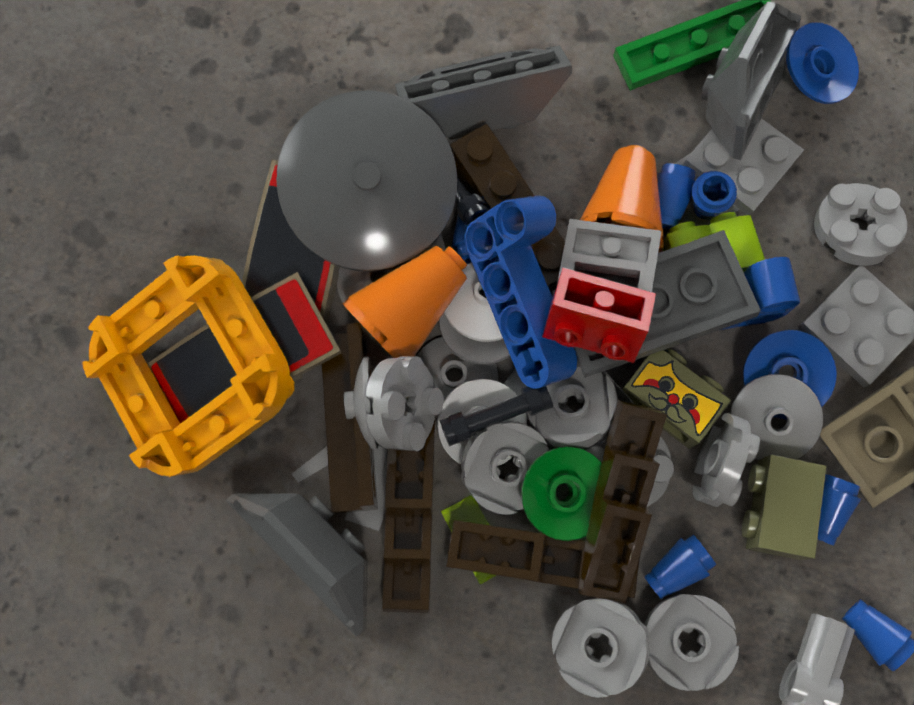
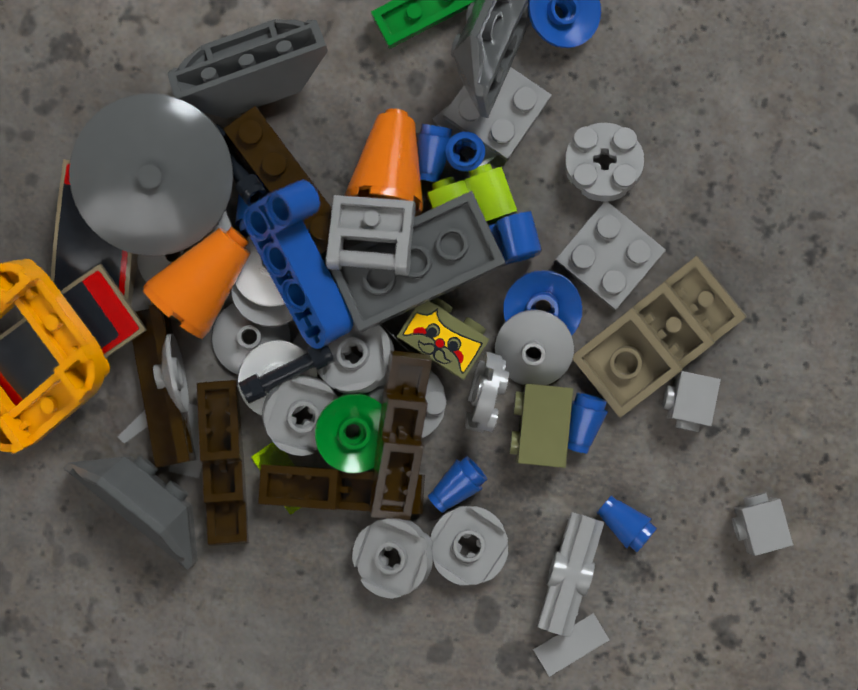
camera: 10 degrees left, 10 degrees up
light grey plate [366,356,444,451] -> none
red brick [542,267,656,363] -> none

